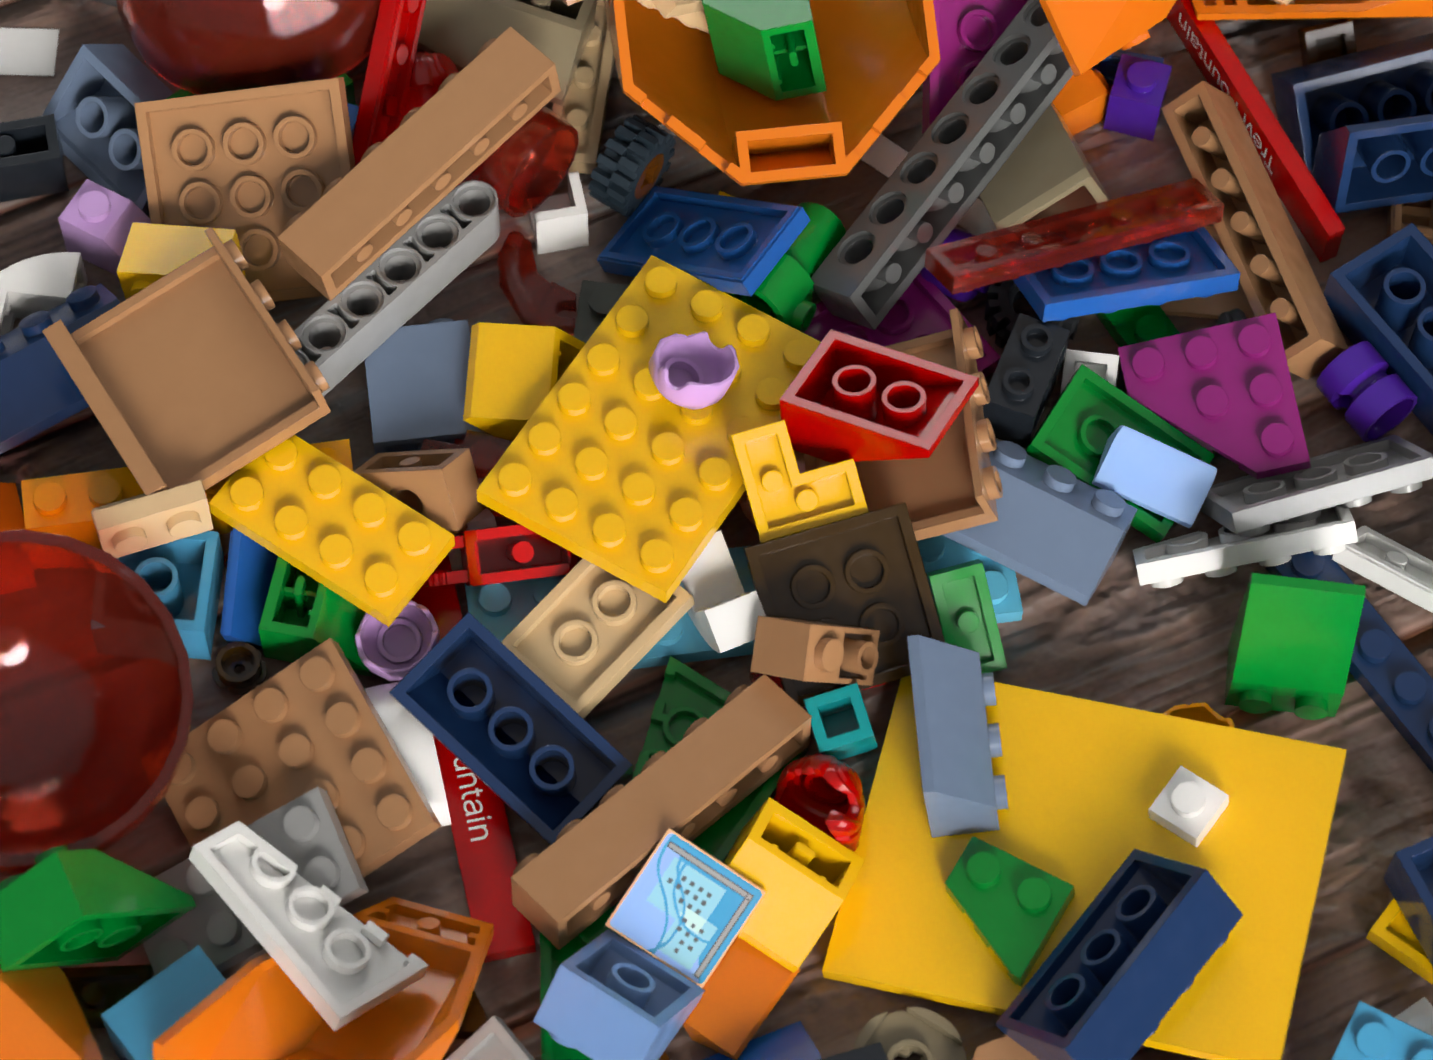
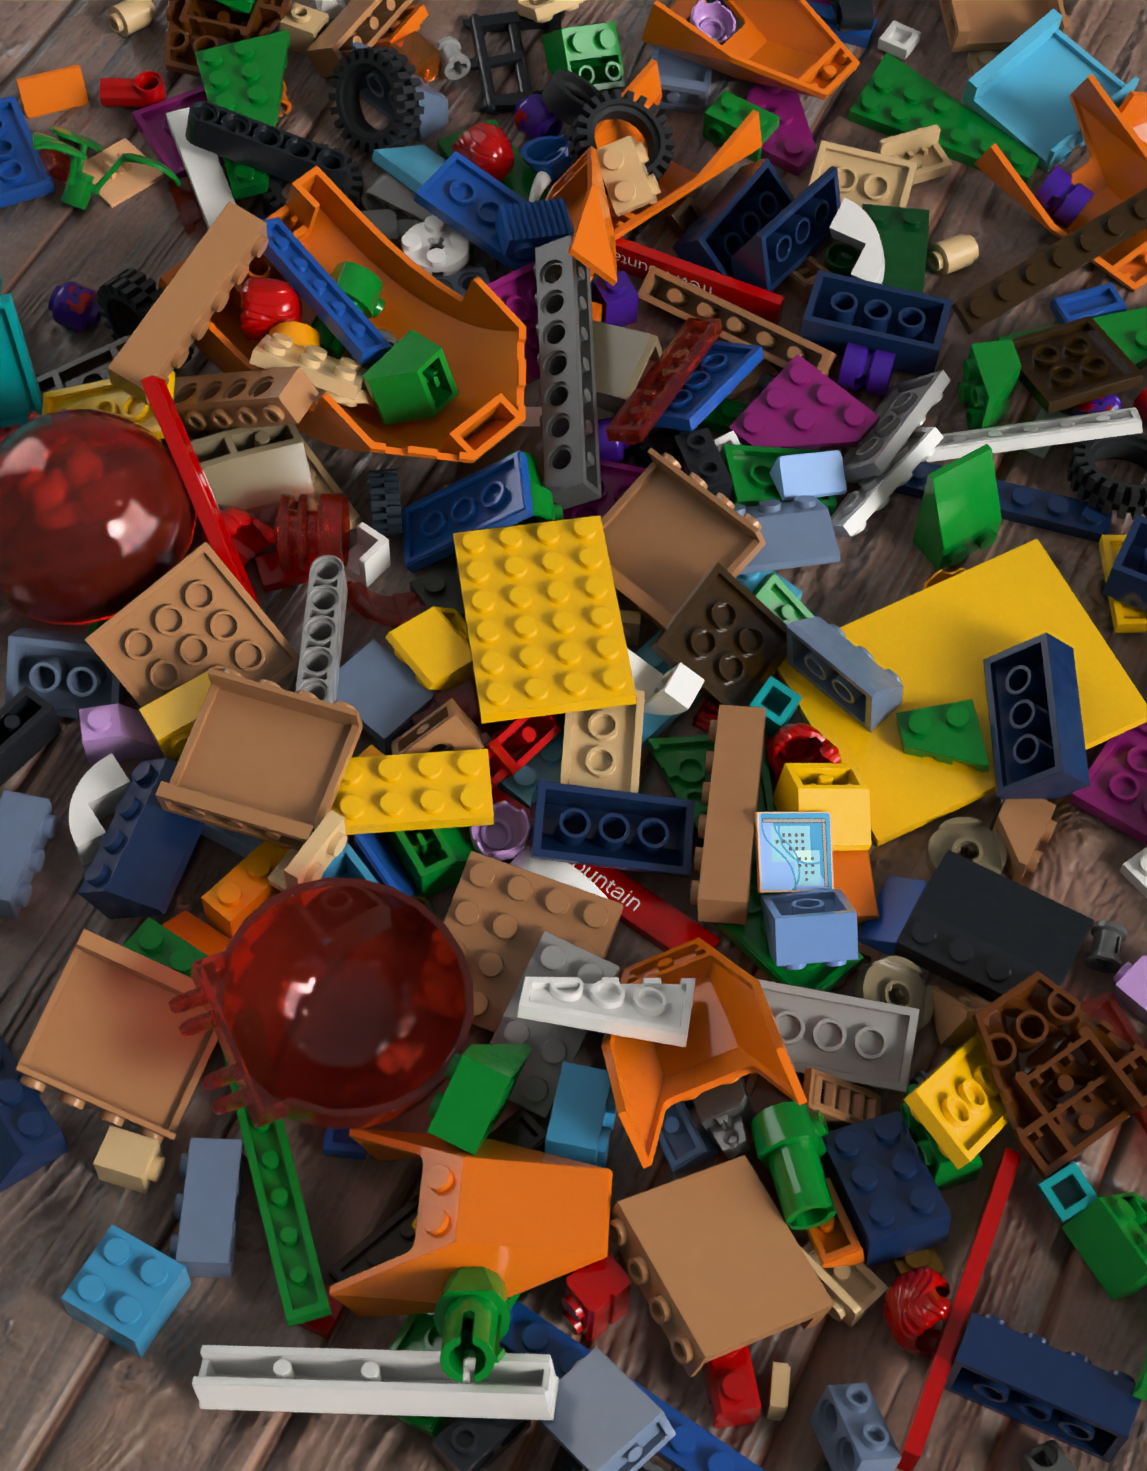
camera: 40 degrees left, 5 degrees down
medium nougat brick [277,26,561,302] -> none
lavender hair [649,331,740,410] -> none
yellow plate [730,420,869,543] -> none
medium nougat slope [750,616,880,686] -> none
red slope [779,329,979,463] -> none
white plate [1149,766,1229,848] -> none

